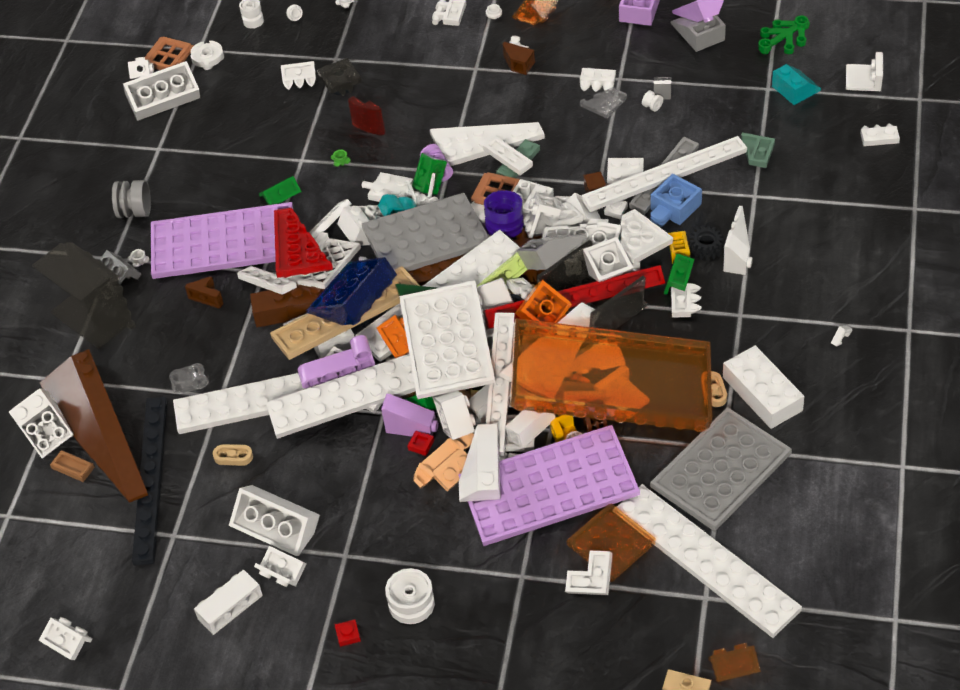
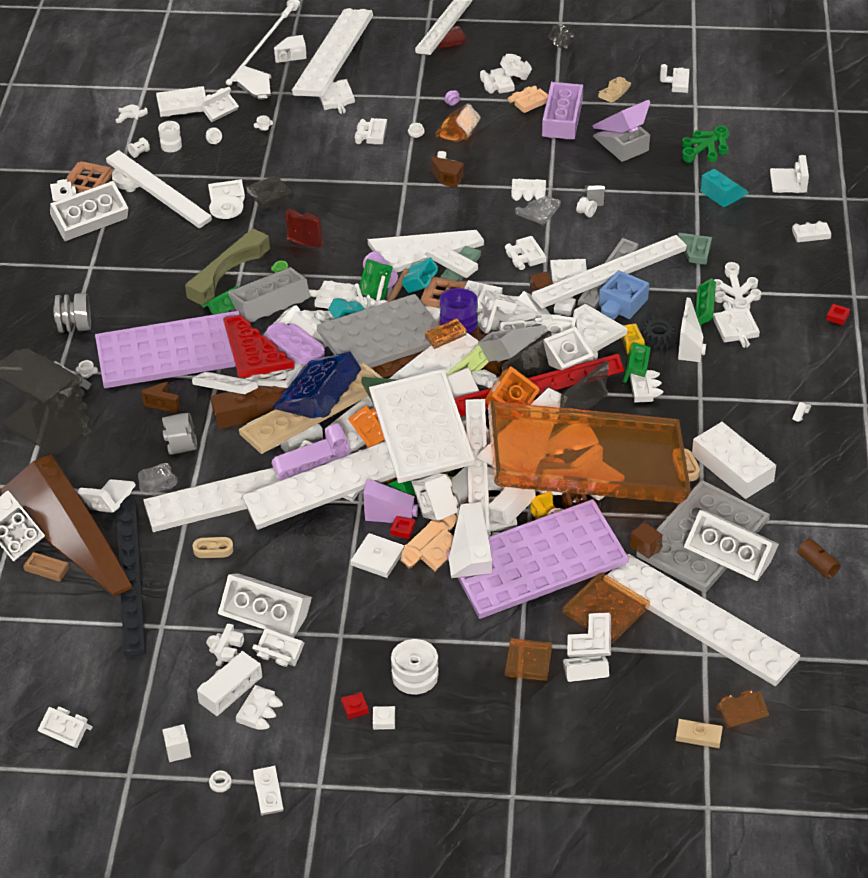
camera: 10 degrees left, 5 degrees down
none -> white bracket [77,480,136,512]
none -> white tile [106,150,212,229]
none -> white bush [128,138,150,158]
none -> light grey brick [162,413,197,455]
none -> white brick [162,724,191,762]
none -> olive arch [185,228,270,305]
none -> white hips [207,624,244,667]
none -> white dish [209,196,243,219]
none -> light grey slope [228,267,310,322]
none -> white plate [236,685,283,729]
none -> lavender tile [266,322,324,365]
none -> white plate [351,533,405,578]
none -> white plate [373,706,395,730]
none -> medium nougat bar [386,269,409,302]
none -> teal brick [402,257,438,293]
none -> clear orange plate [425,319,467,349]
none -> white plate [505,236,546,270]
none -> clear orange tile [505,638,553,681]
none -> white slope [563,656,609,682]
none -> reddish brown brick [630,522,663,559]
none -> white slope [684,510,779,581]
none -> green plate [695,278,716,325]
none -> white plate [713,301,760,348]
none -> white plant [714,262,761,310]
none -> reddish brown pin [797,538,841,579]
none -> red plate [826,304,850,325]

